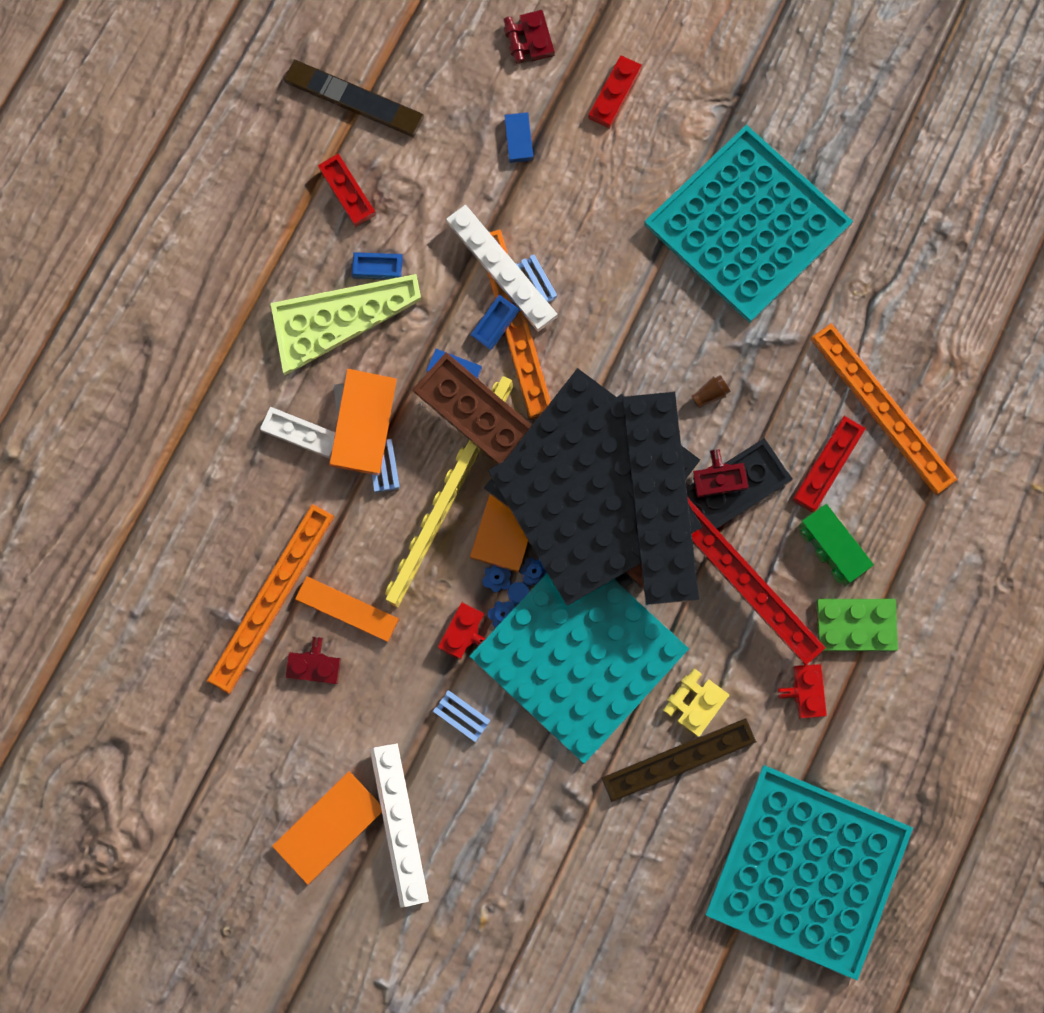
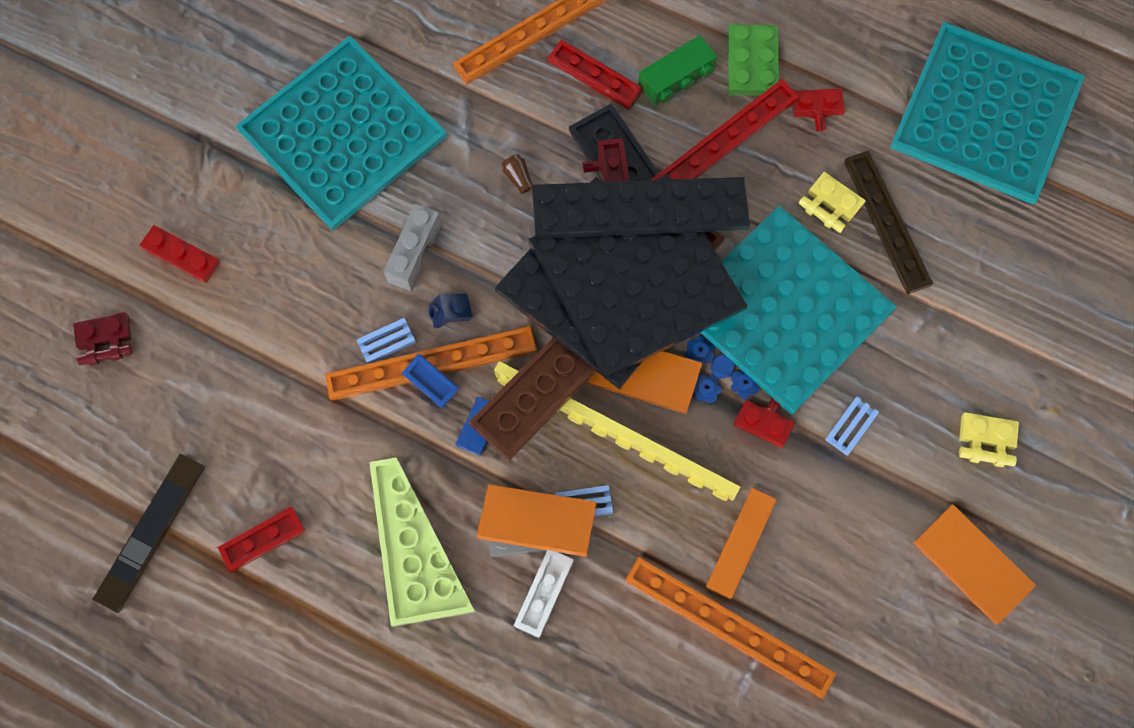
camera: 90 degrees left, 5 degrees down
dark red plate [285,636,341,684] -> none
blue tile [352,252,403,280] -> none
white plate [370,744,429,908] -> none
white plate [446,204,558,332] -> none
blue tile [504,112,533,163] -> none
none -> light grey arch [383,204,442,291]
none -> dark blue bracket [428,293,473,328]
none -> light yellow plate [959,413,1019,467]

